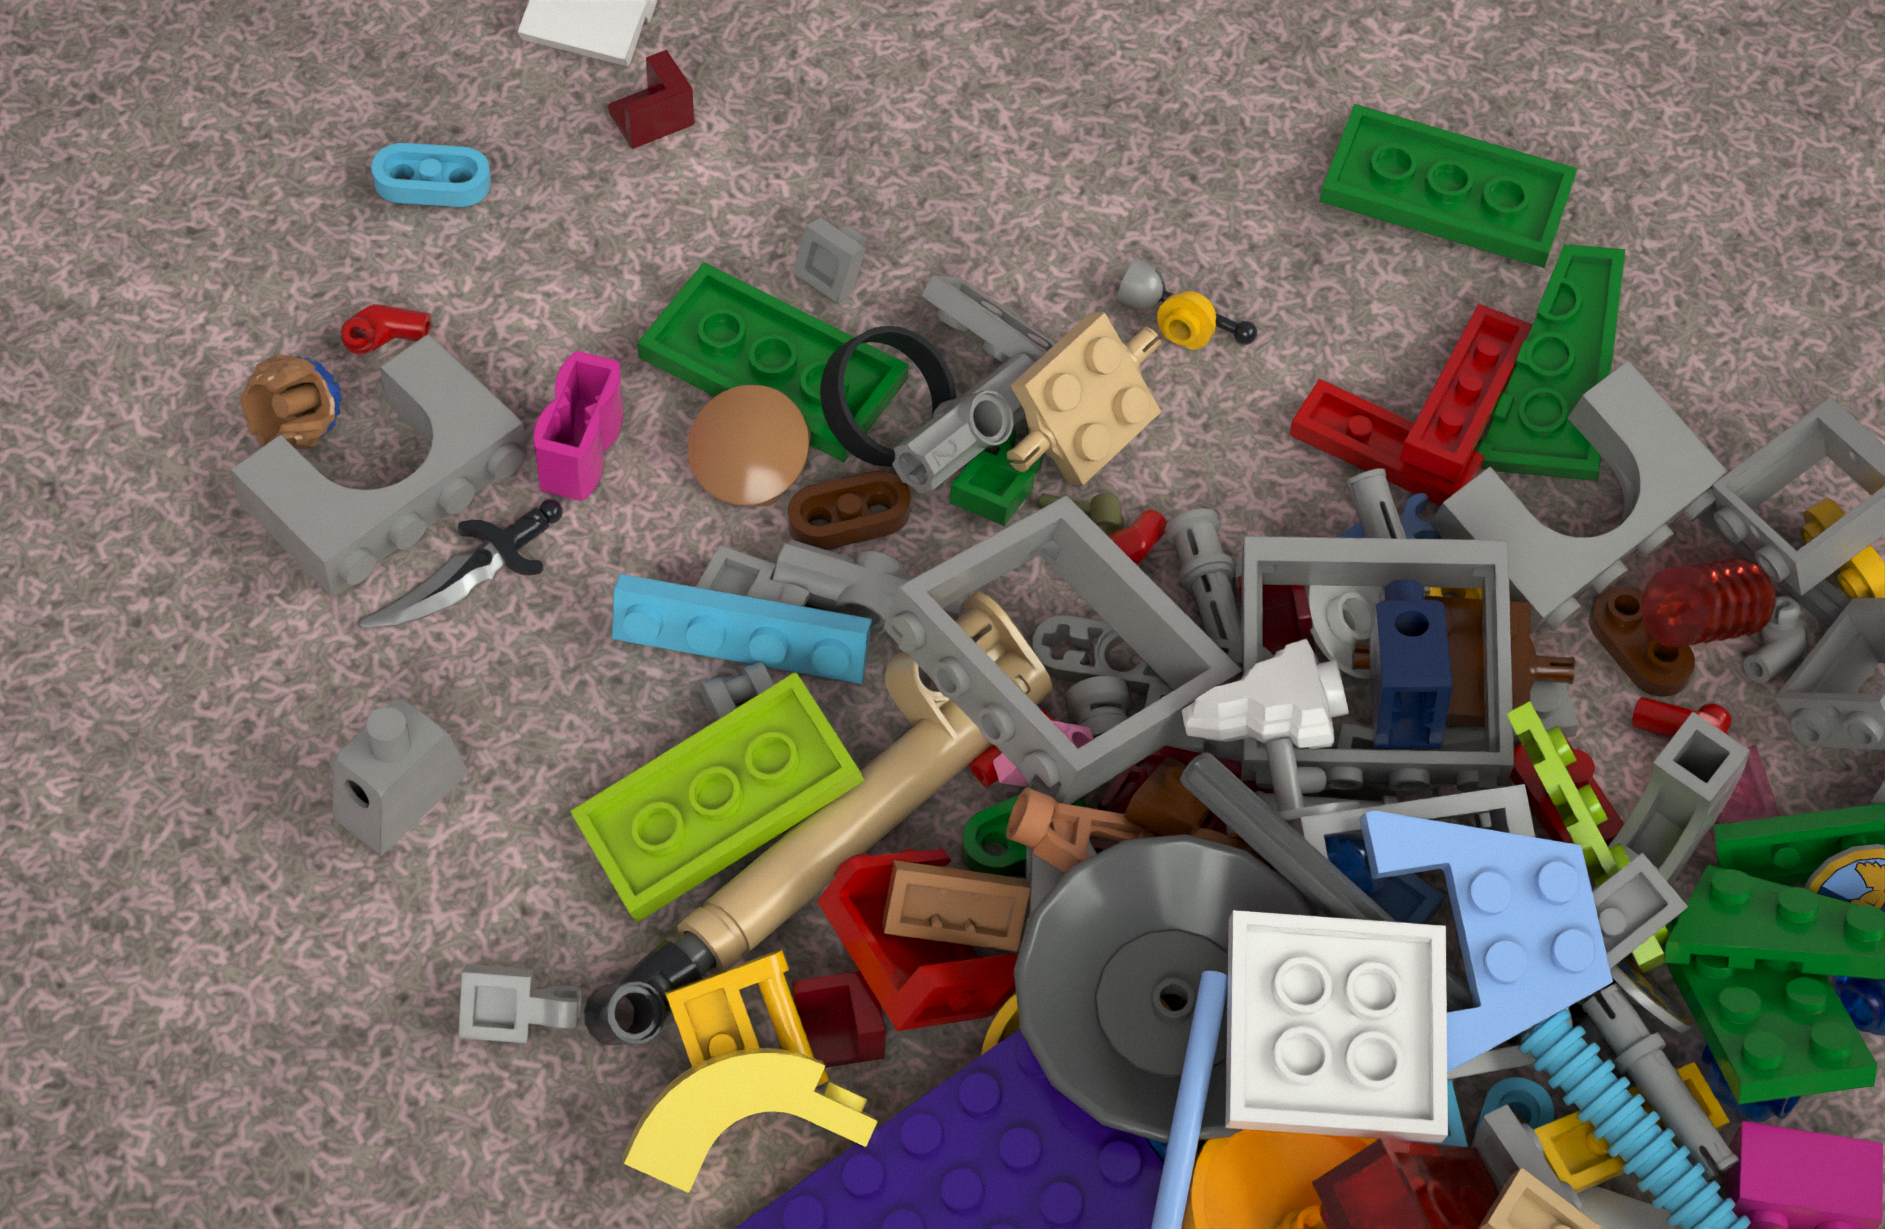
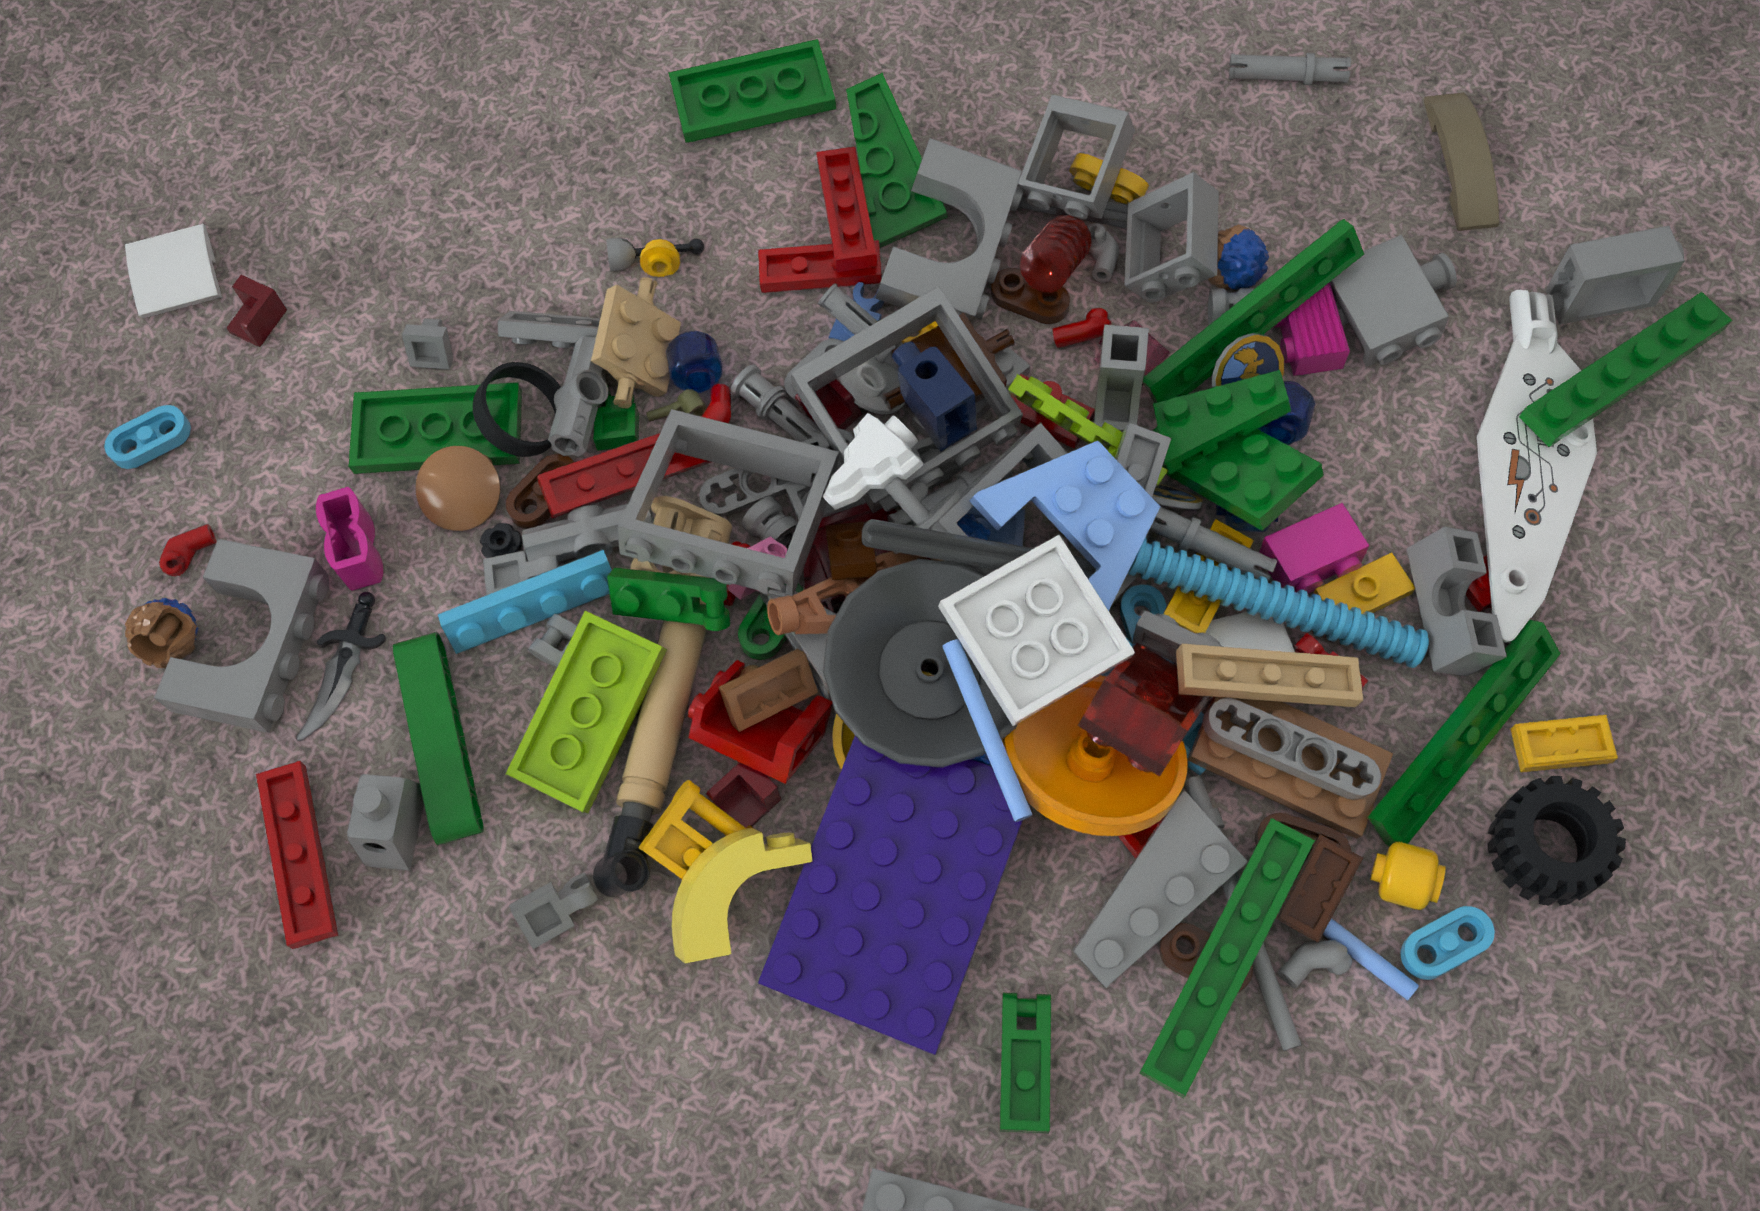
camera: 25 degrees left, 10 degrees up
none -> red plate [256,761,338,949]
none -> green beam [393,631,484,846]
none -> black plate [480,523,522,558]
none -> red plate [537,433,711,518]
none -> green plate [607,567,731,631]
none -> clear blue head [666,331,723,393]

